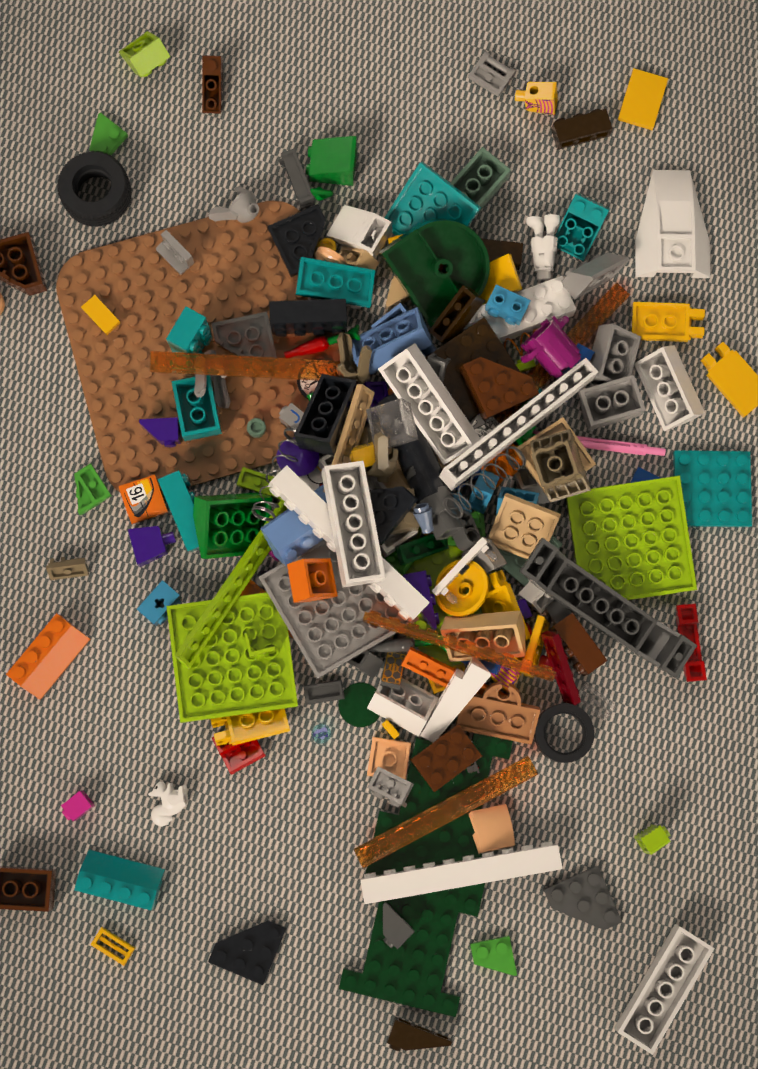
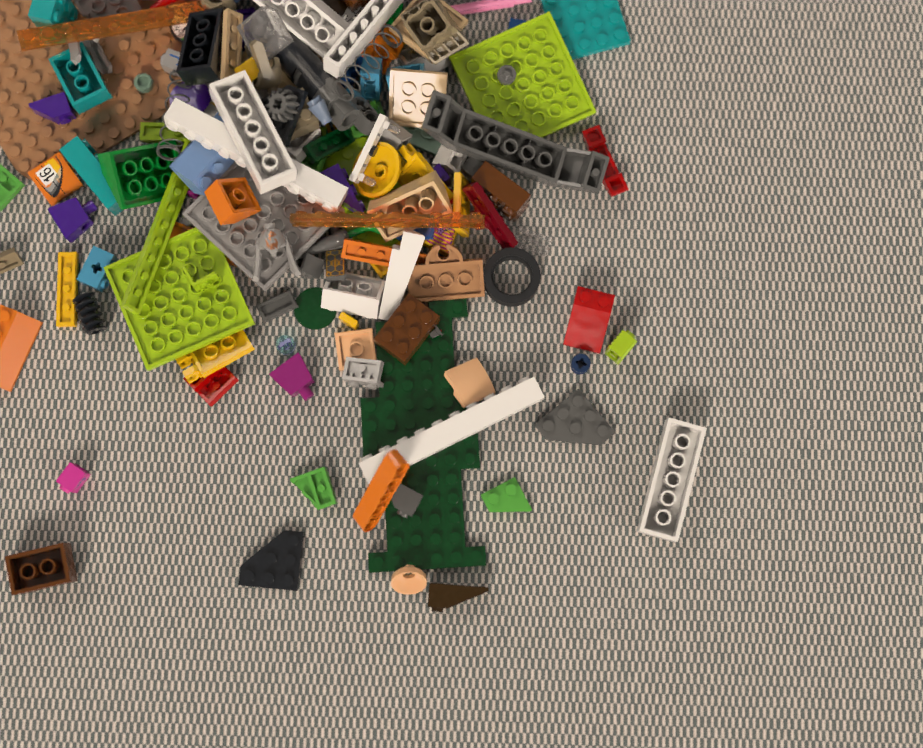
camera: 15 degrees left, 0 degrees up
teal slope [74,849,165,911] -> none
yellow tile [91,927,136,966] -> none
white animal [148,781,188,827] -> none
clear orange plate [353,756,538,868] -> none
none -> yellow tile [56,252,79,327]
none -> black piece [72,292,107,335]
none -> light grey piece [252,223,302,282]
none -> dark grey gear [265,88,300,122]
none -> magenta torso [269,352,315,401]
none -> bright green wing [290,467,338,510]
none -> orange beam [352,450,409,532]
none -> light nougat piece [391,565,427,595]
none -> dark grey tile [497,65,516,85]
none -> red slope [563,286,615,354]
none -> dark blue wheel [570,354,591,375]

